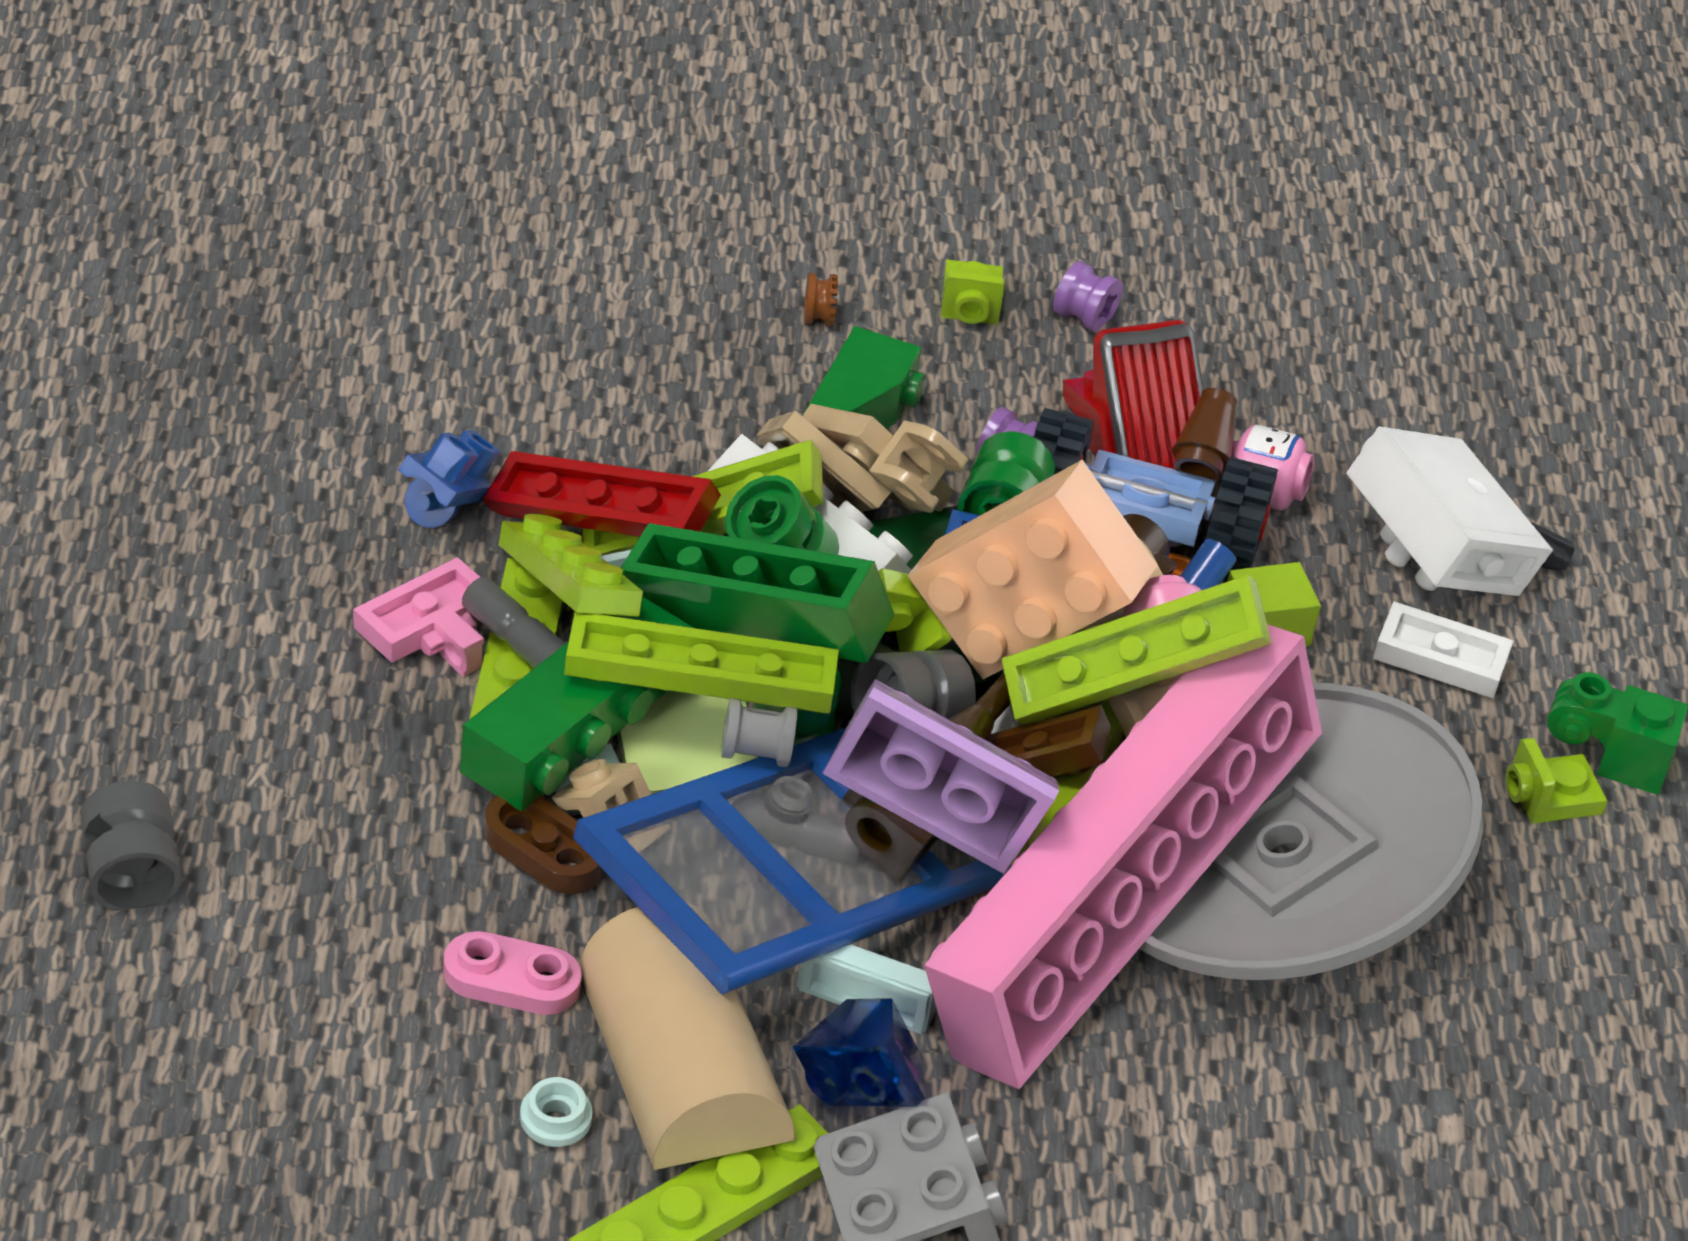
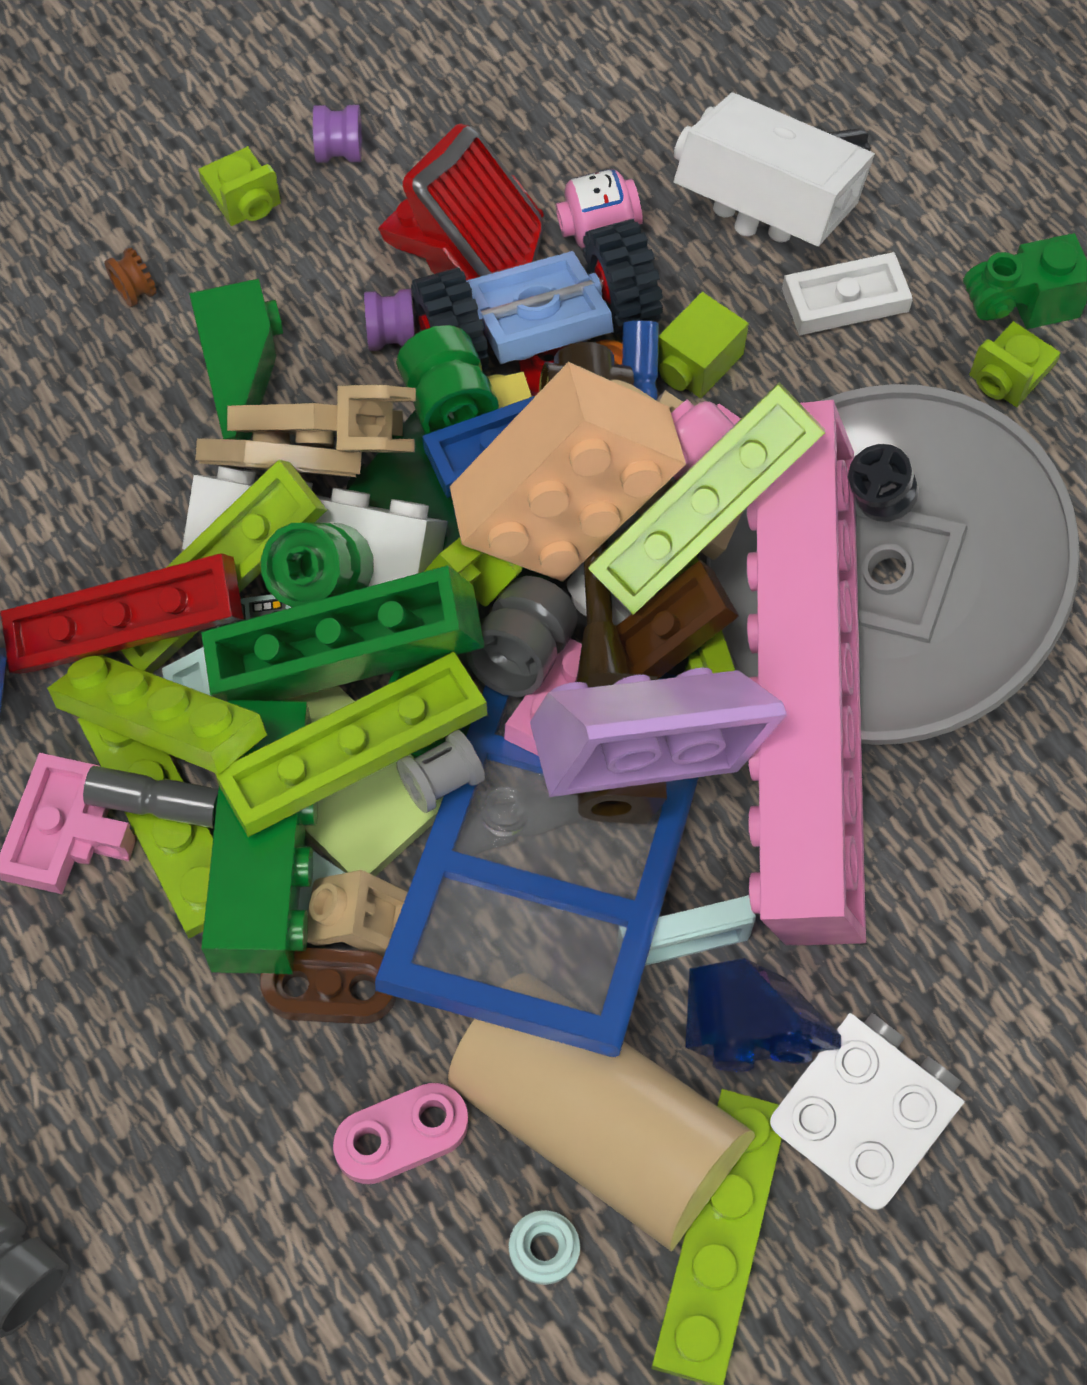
camera: 30 degrees left, 20 degrees up
reddish brown cone [1172,388,1237,482] -> none
none -> black wheel [848,444,919,522]

